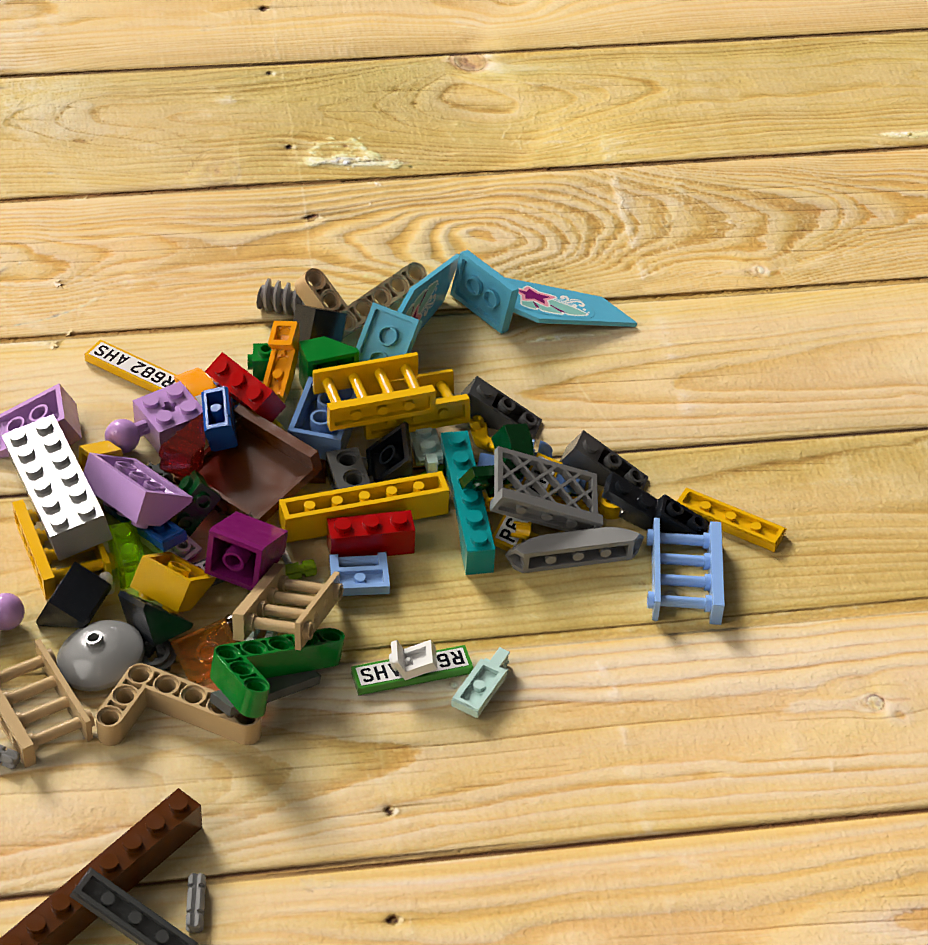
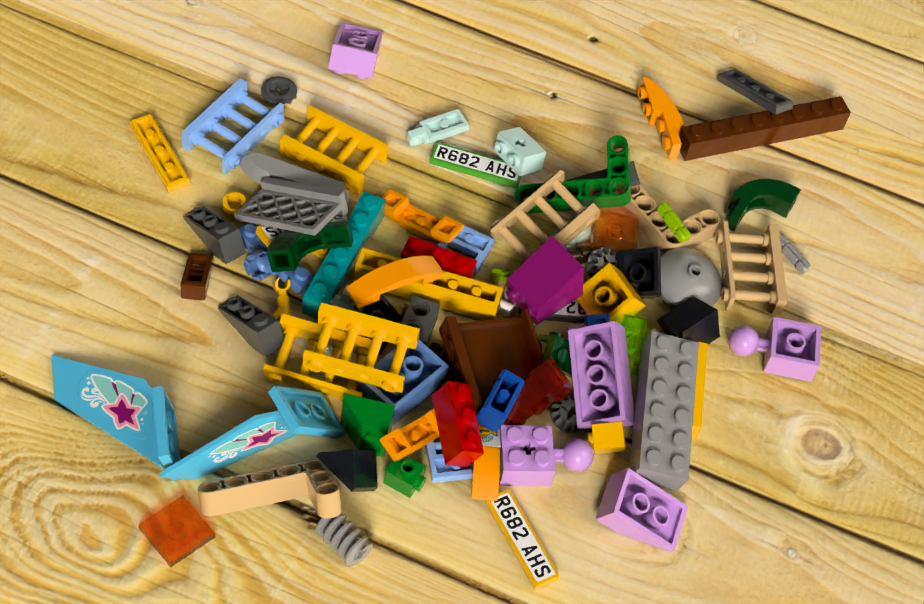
camera: 155 degrees left, 10 degrees up
light grey axle [186,873,206,933] -> none
white bracket [389,640,438,680] -> none
black slope [602,472,709,535] -> none
none -> clear orange tile [138,495,215,567]
none -> reddish brown slope [180,253,214,300]
none -> dark grey gear [261,76,297,106]
none -> yellow fence [279,105,389,196]
none -> lavender slope [328,22,384,79]
none -> light orange slope [346,256,445,309]
none -> light orange slope [381,189,464,243]
none -> light aqua brick [494,127,546,176]
none -> dark grey gear [587,247,617,278]
none -> light orange slope [637,77,685,159]
none -> lime axle [657,202,691,243]
none -> dark green arch [726,179,801,231]

